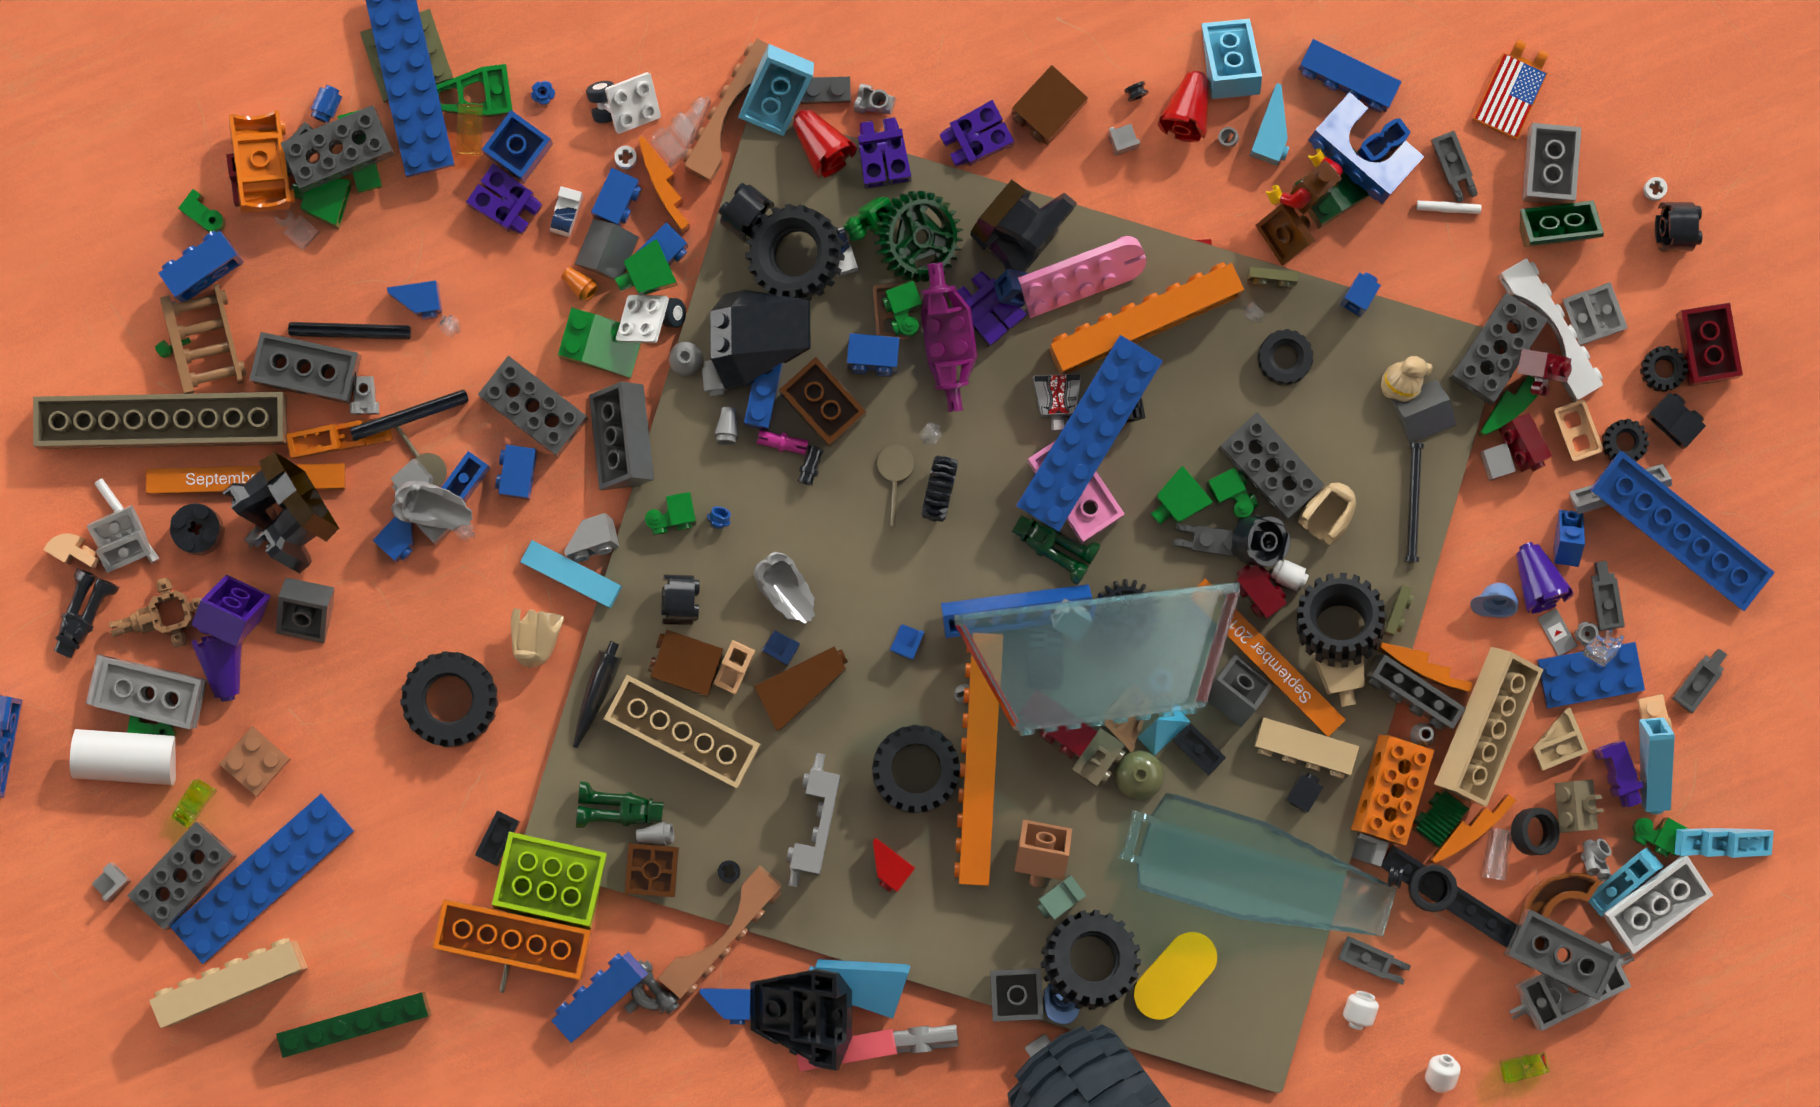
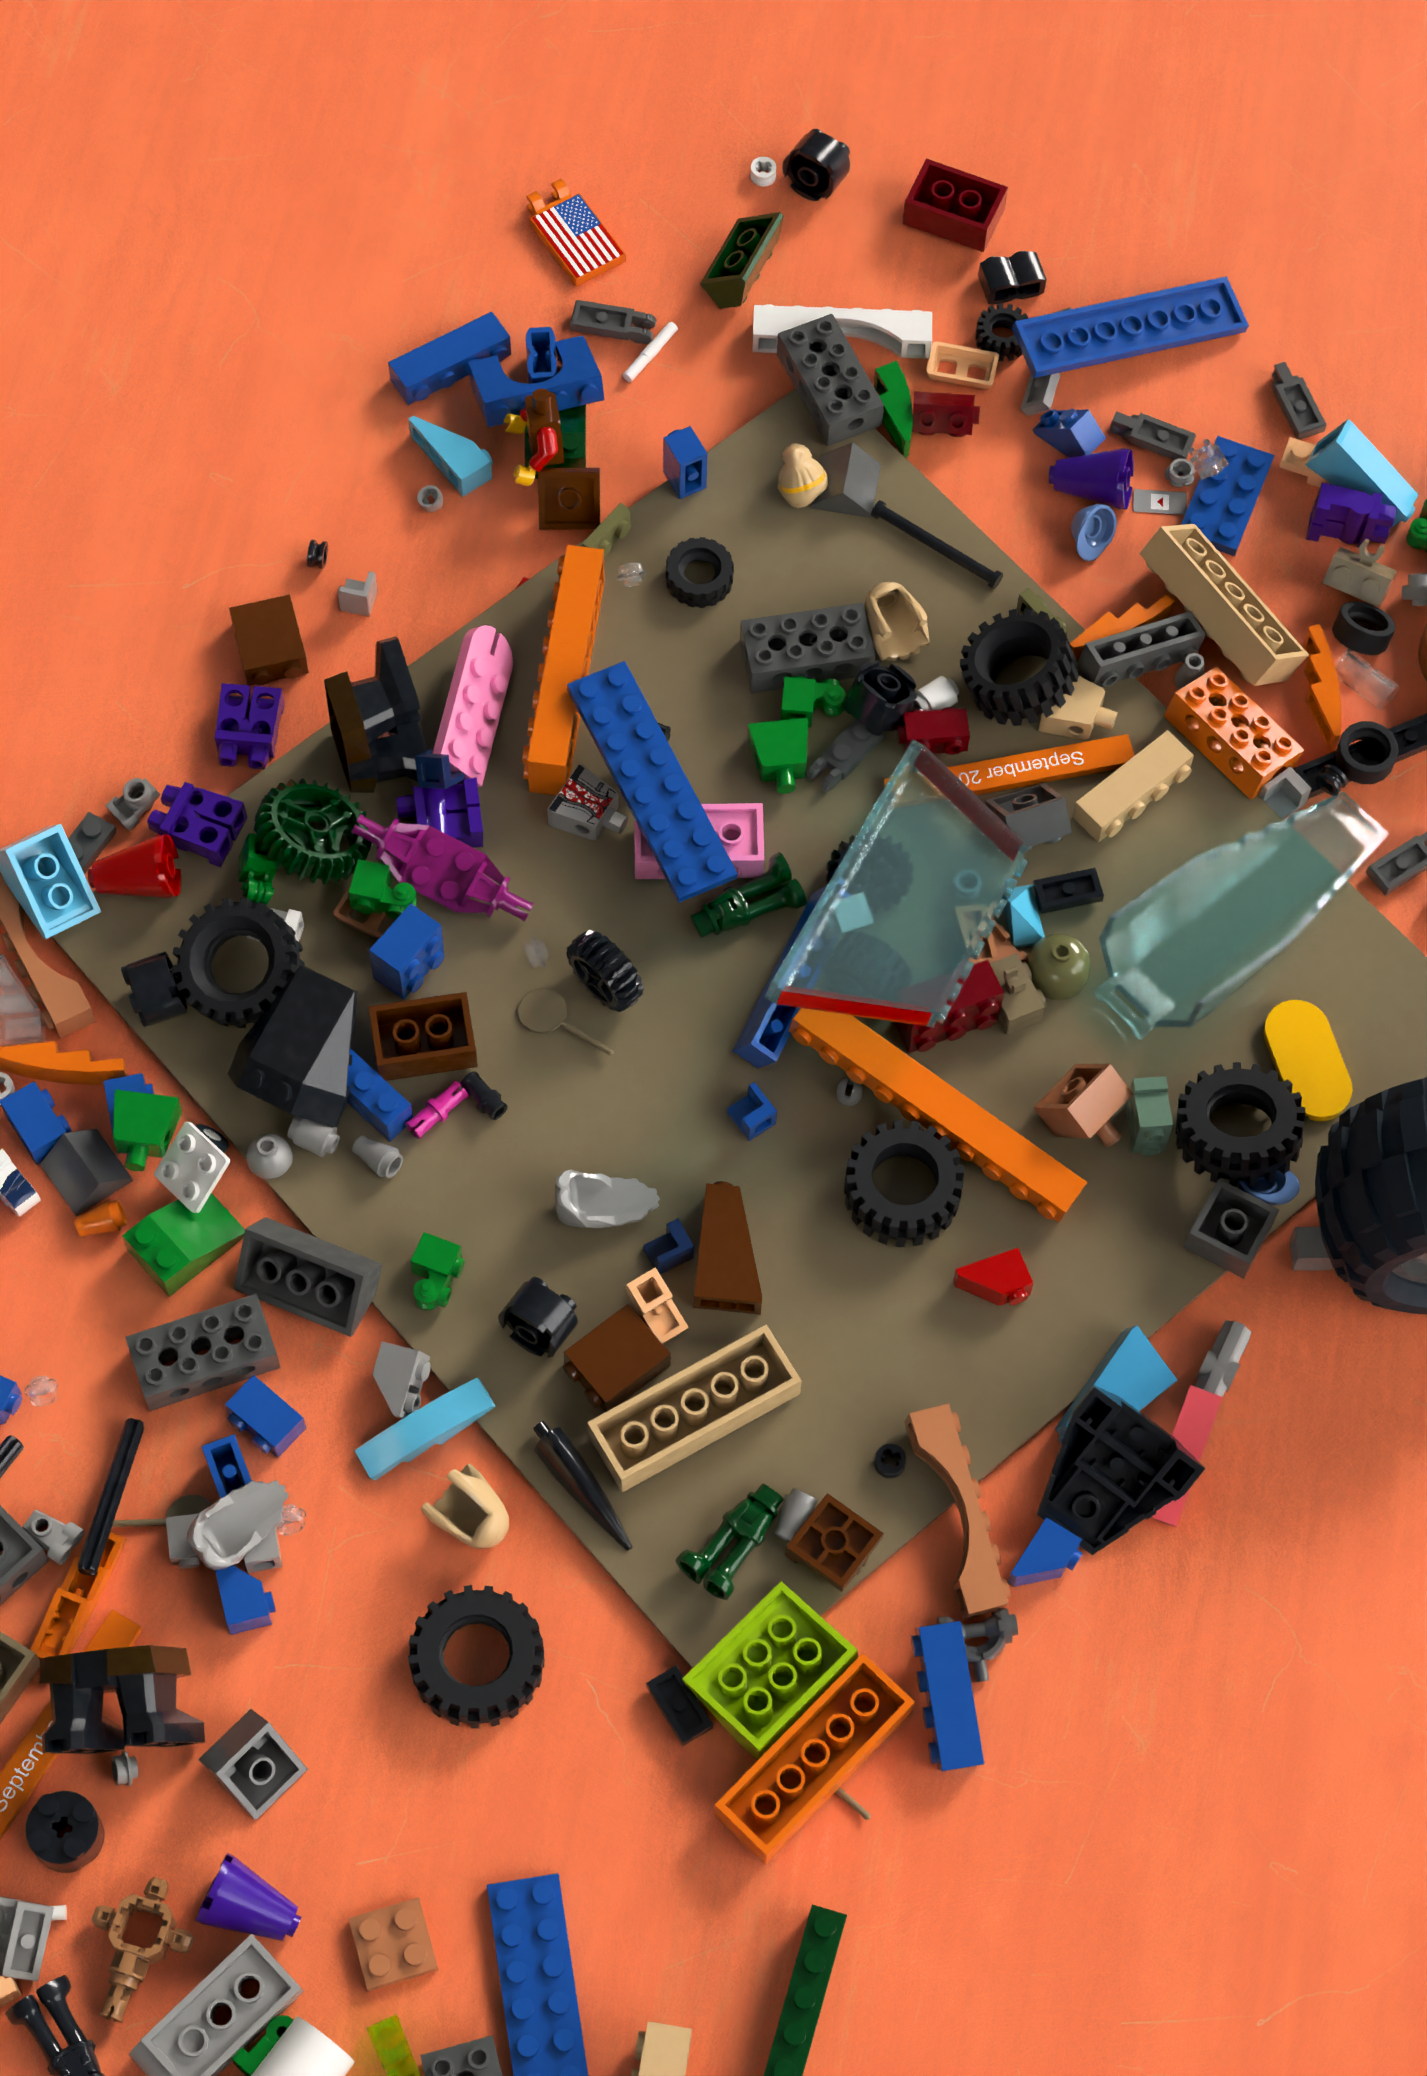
camera: 55 degrees left, 20 degrees down
dark purple brick [192,574,271,647] -> none
blue plate [707,506,731,529] -> none
light grey brick [786,753,841,887] -> none
red cone [1158,71,1209,142] -> none
medium azure slope [1201,19,1262,99] -> none
black brick [1285,773,1323,813] -> none
dark green brick [1412,790,1469,848] -> none
light grey panel [1480,443,1516,481] -> none
dark red brick [1517,349,1572,397] -> none
light grey brick [1522,123,1582,204] -> none
tan wing [1532,708,1589,771] -> none
light grey slope [1562,282,1628,346] -> none
black tyre [1640,346,1688,392] -> none

